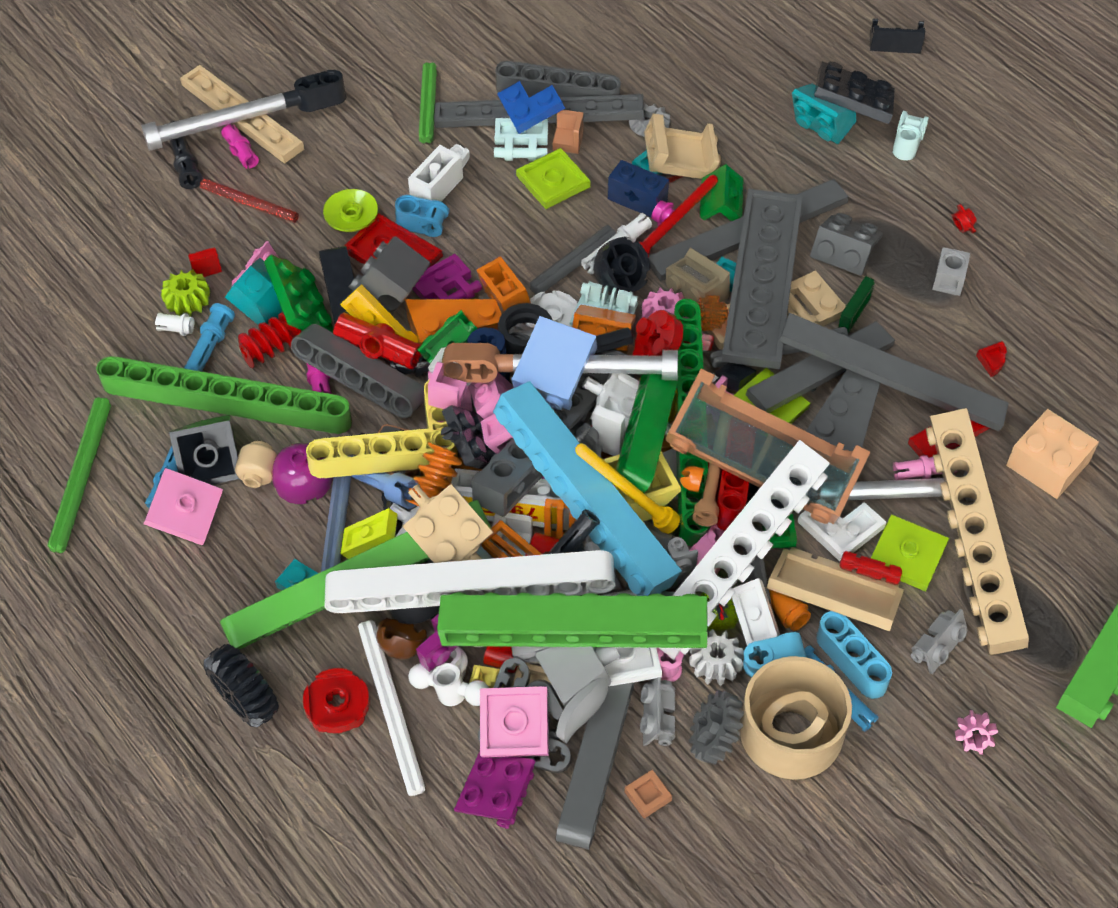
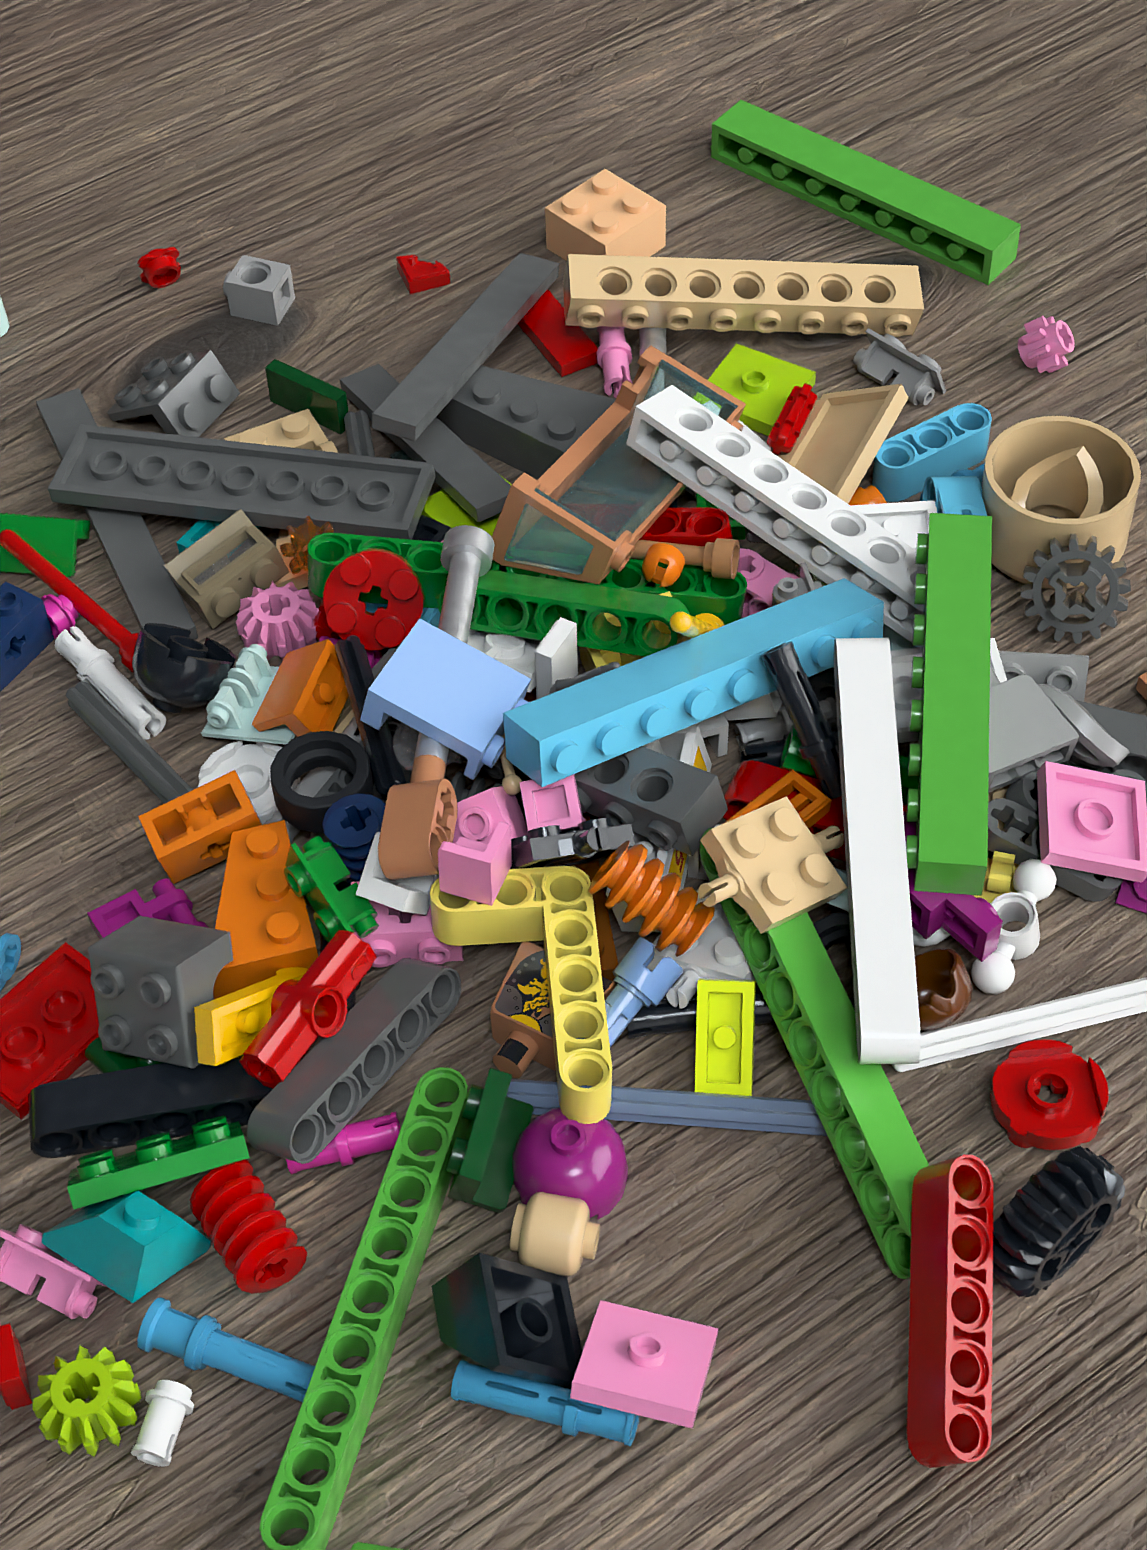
camera: 85 degrees left, 5 degrees down
teal plate [275,559,318,590] -> none
orange tile [544,498,576,539] -> none
none -> dark green bracket [445,1068,533,1213]
none -> red beam [907,1155,994,1468]

